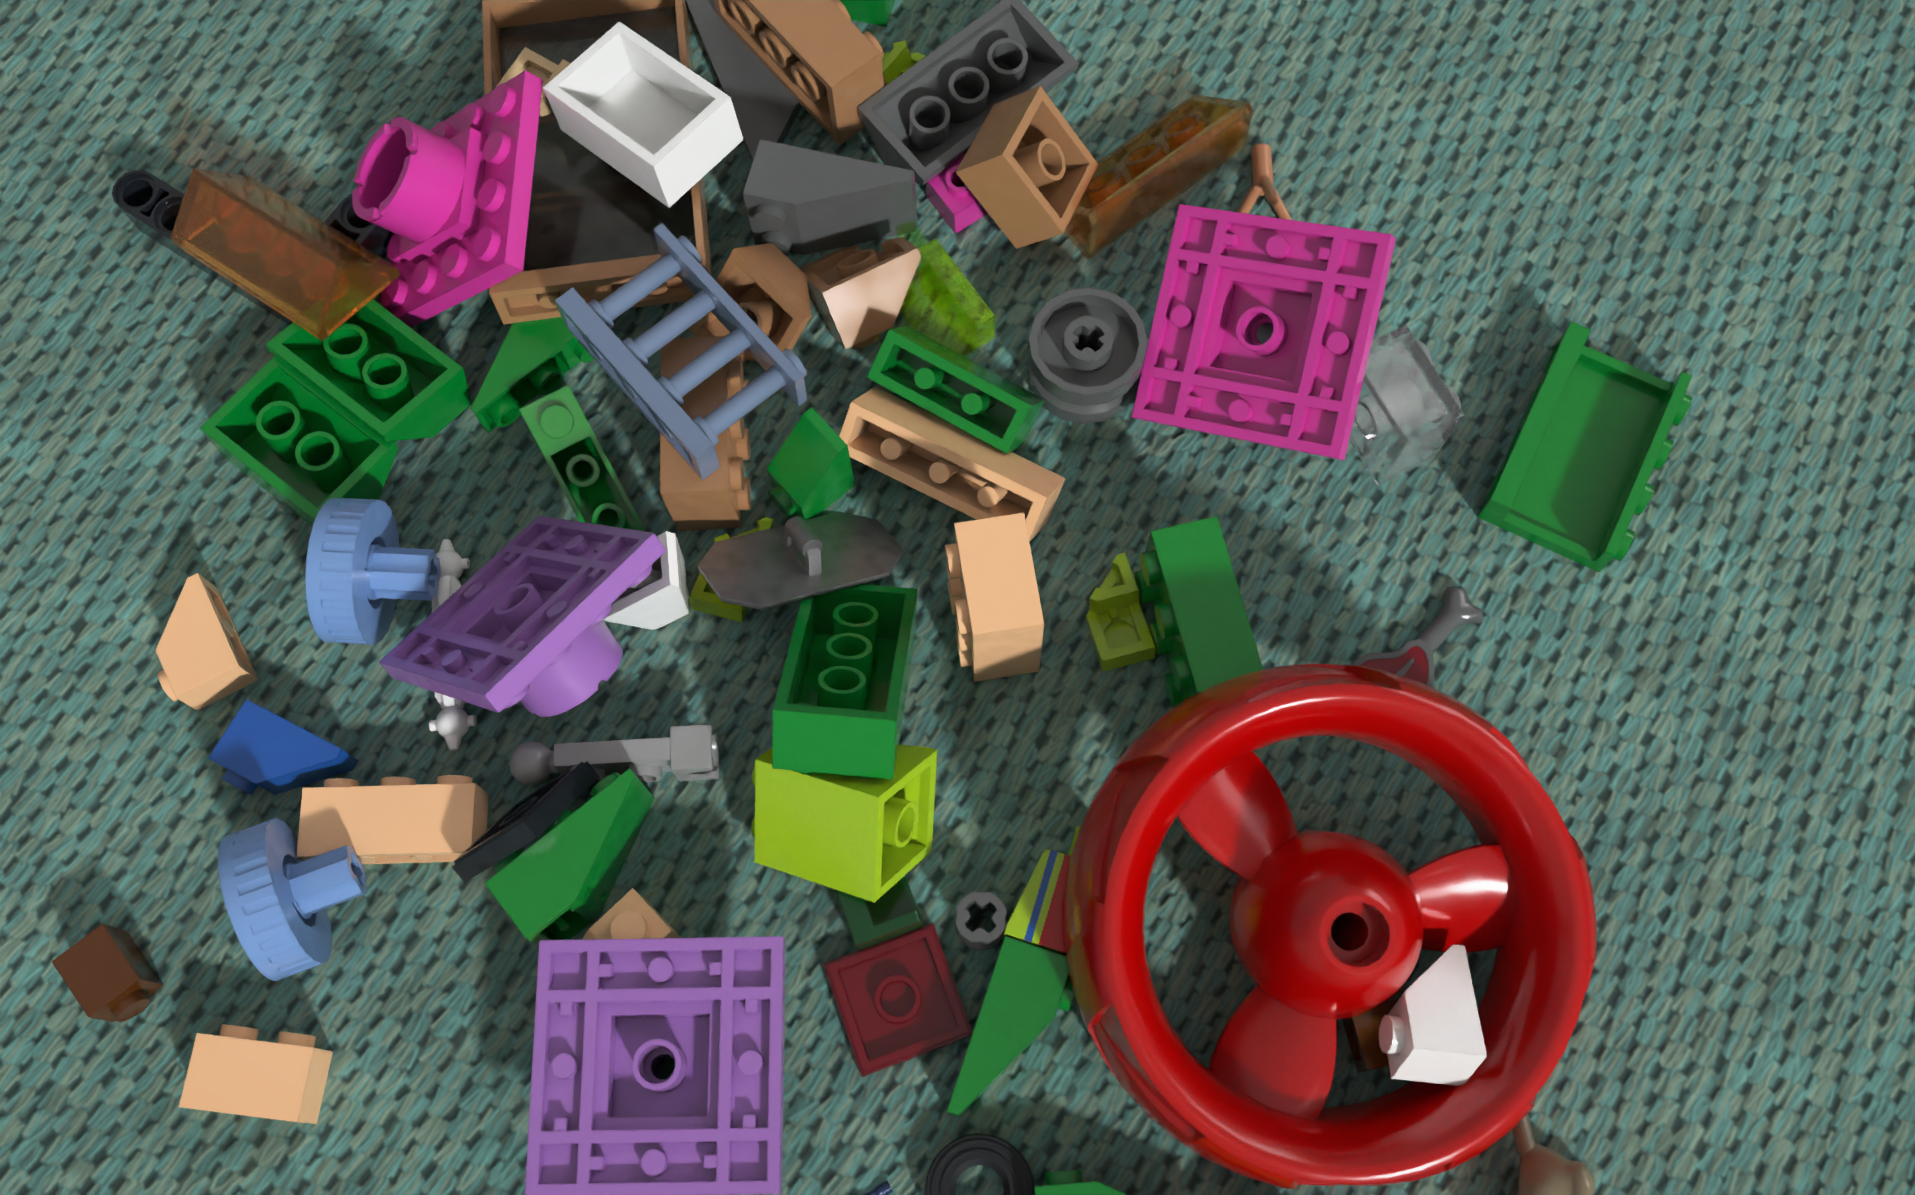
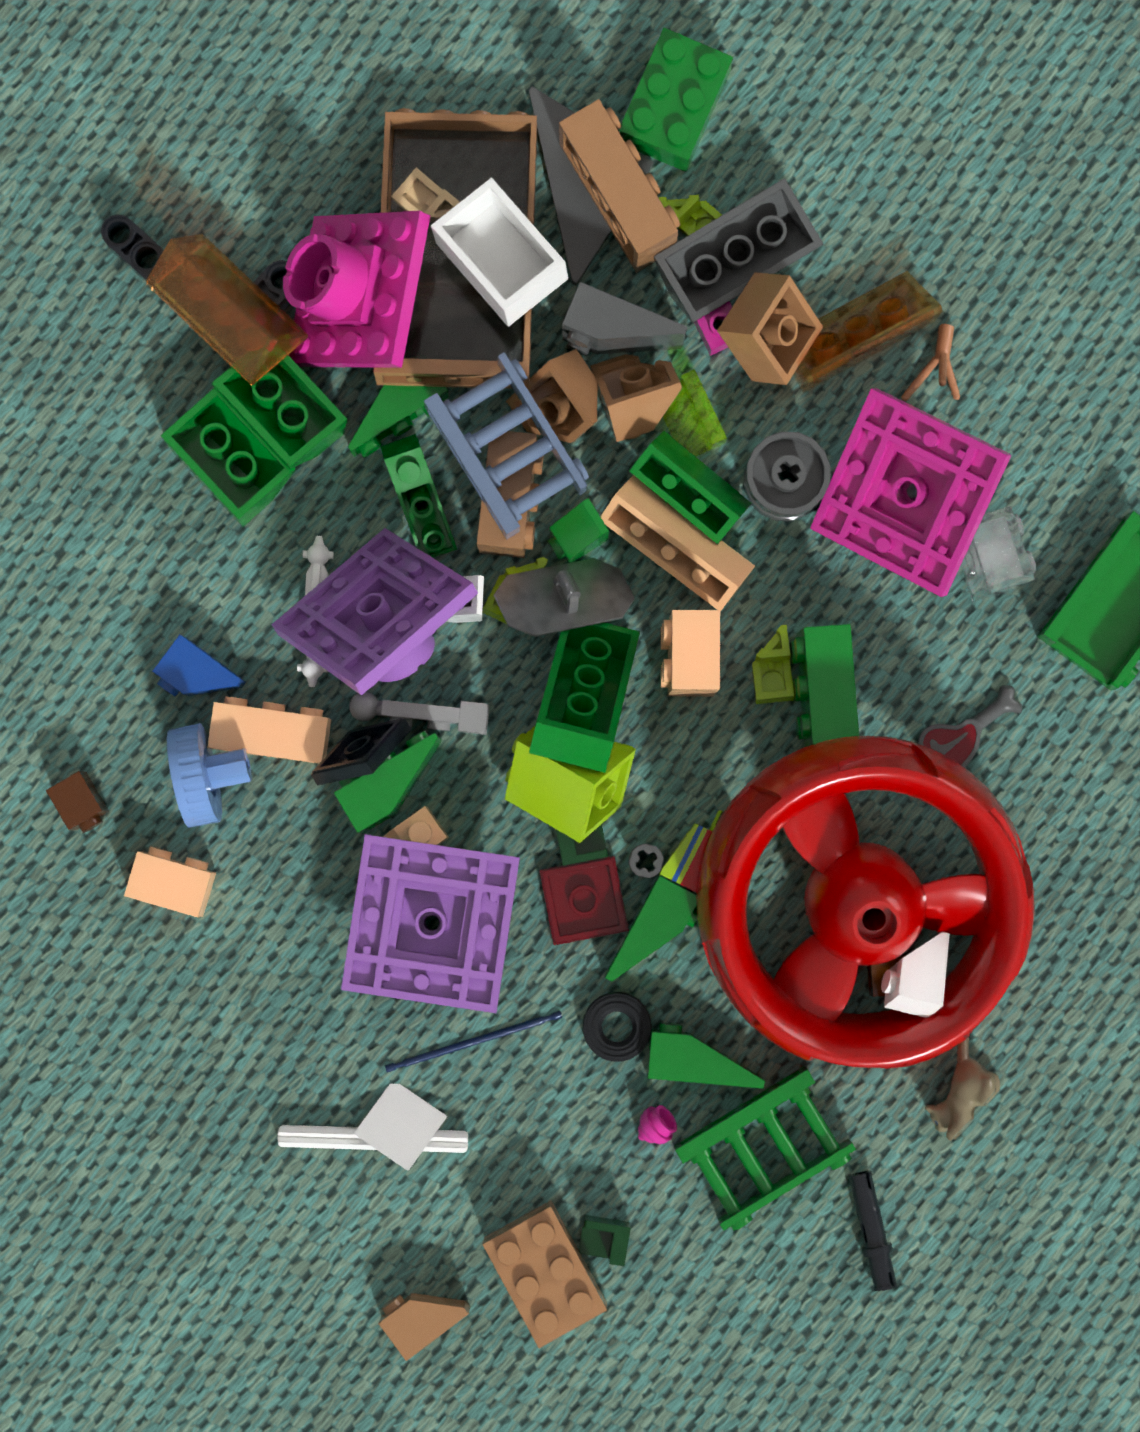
camera: 10 degrees right, 15 degrees up
light nougat slope [155,573,259,711] -> none
medium blue piece [305,498,441,645] -> none

